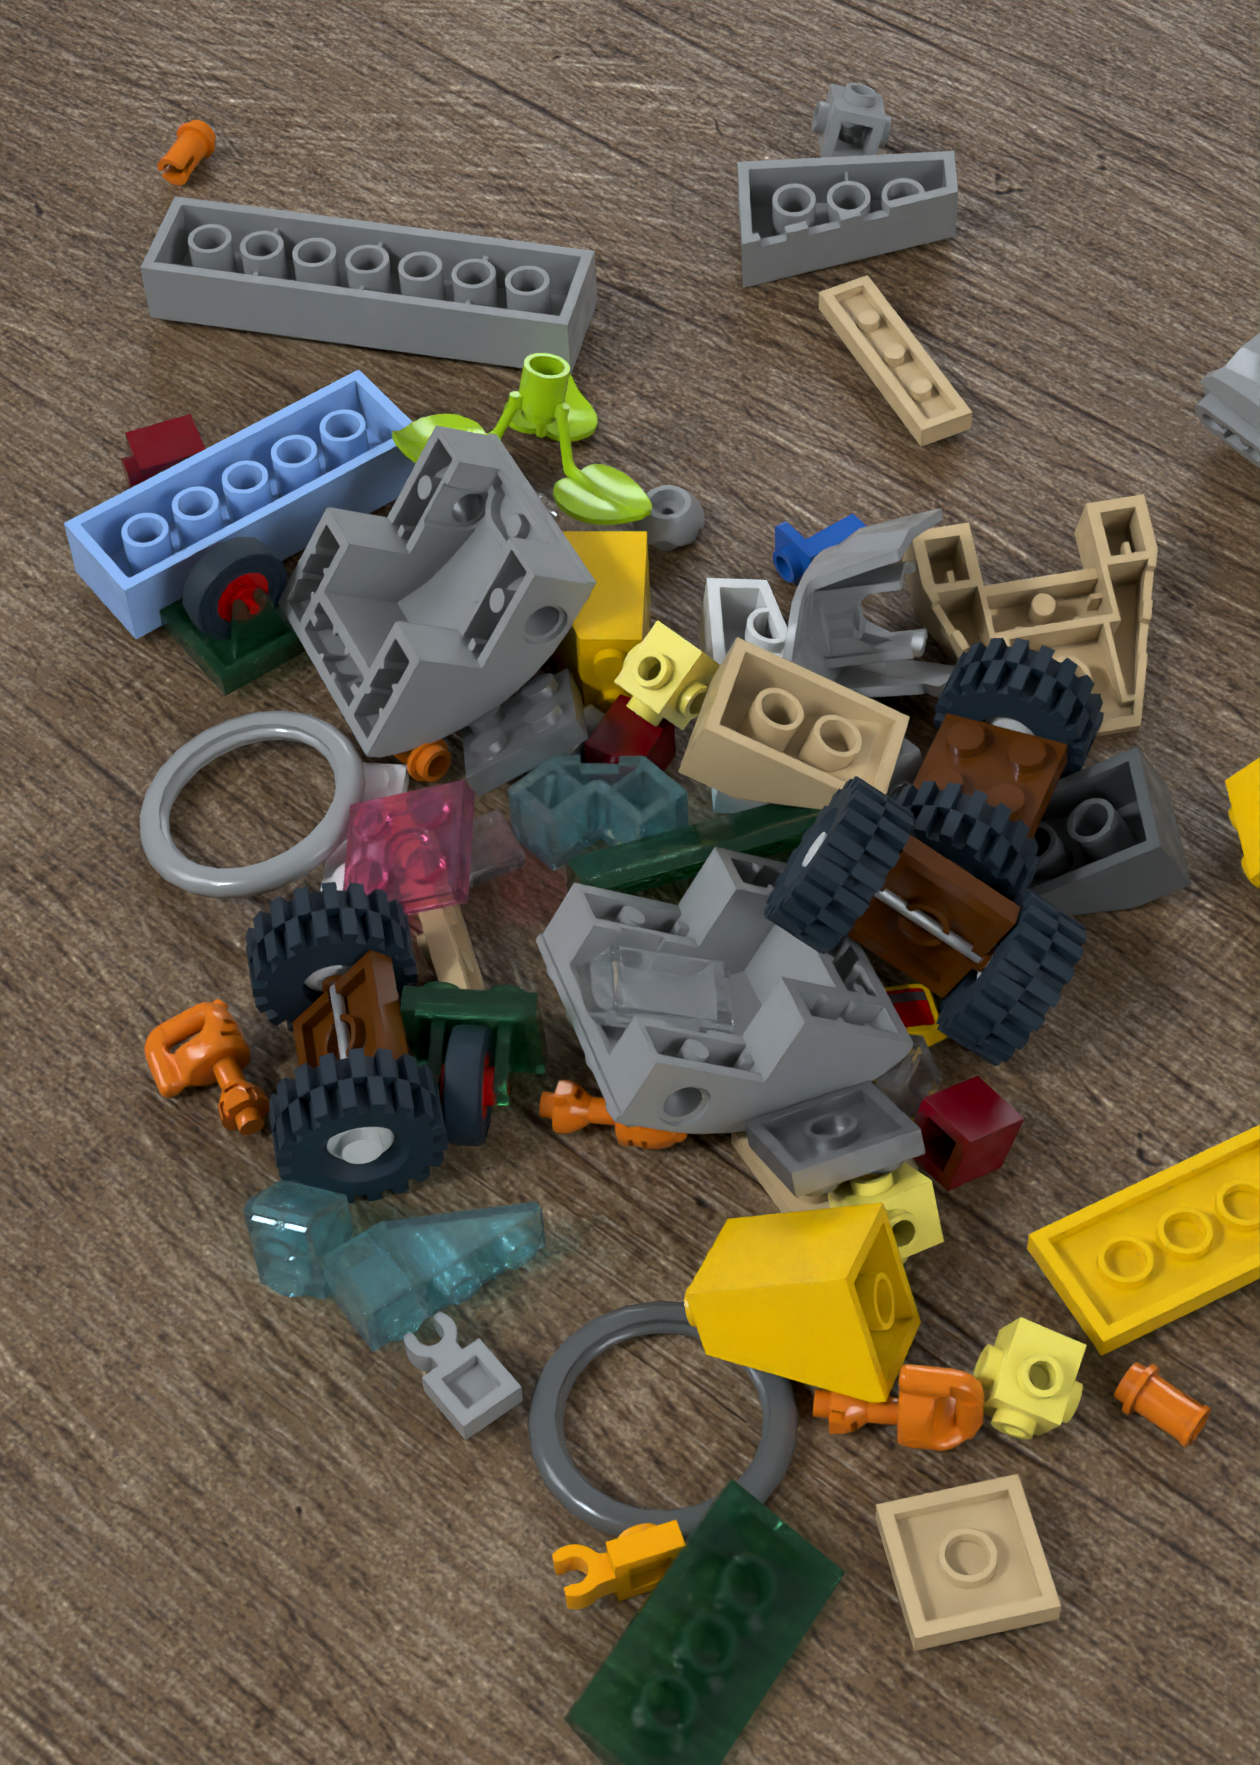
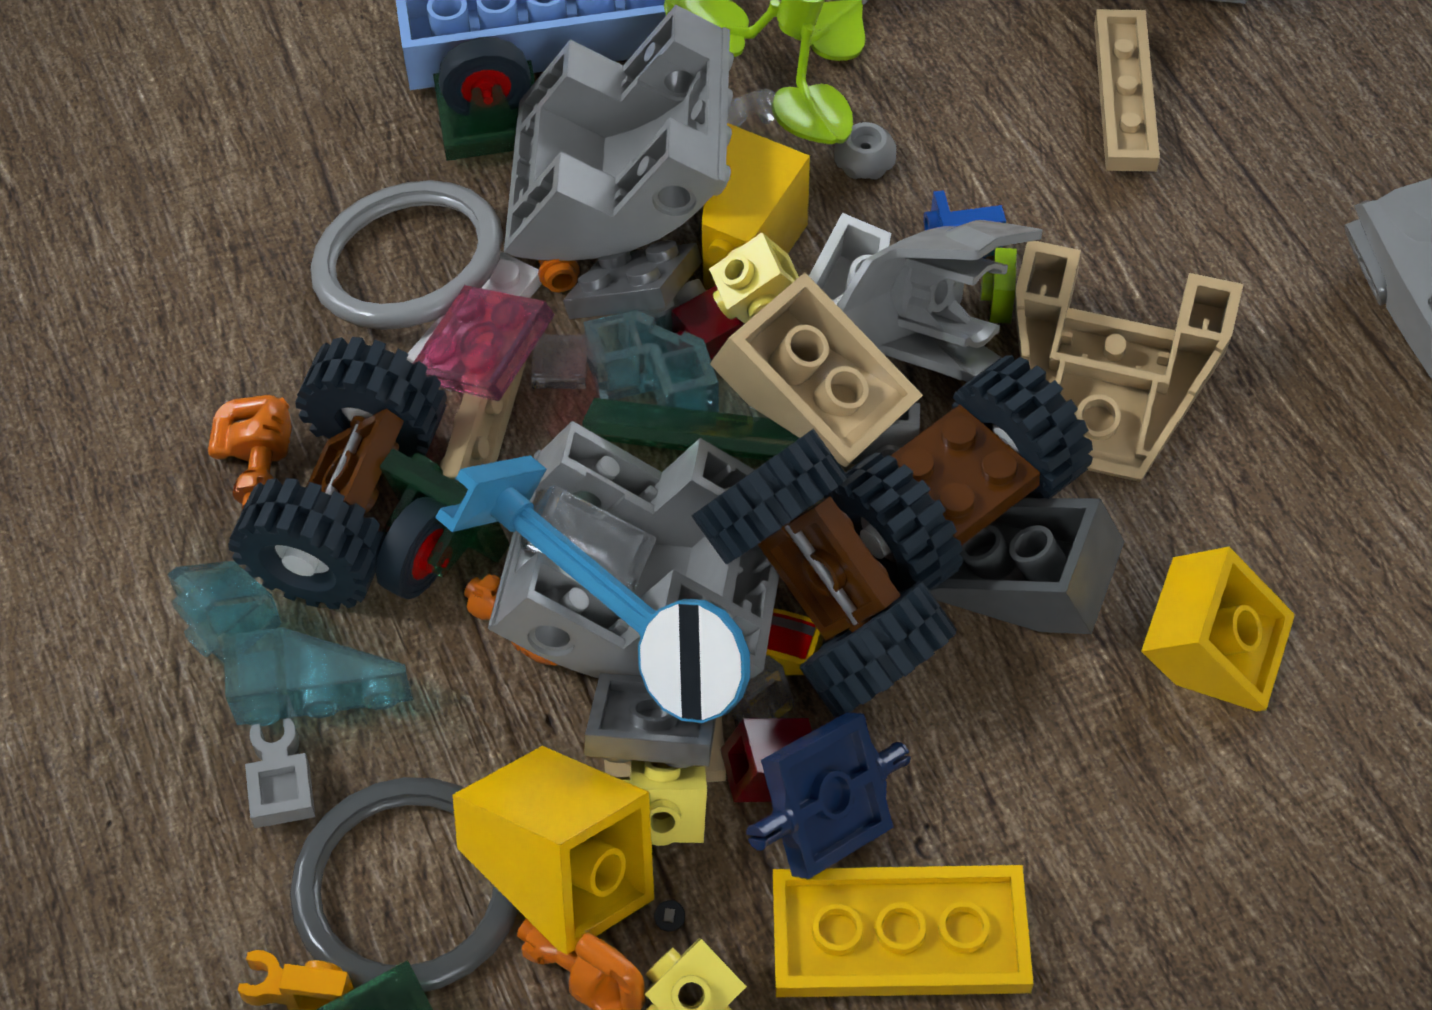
camera: 25 degrees right, 5 degrees up
none -> piece [435,455,750,723]
none -> black piece [654,900,685,932]
none -> dark blue plate [746,713,911,879]
none -> lime plate [980,248,1017,324]

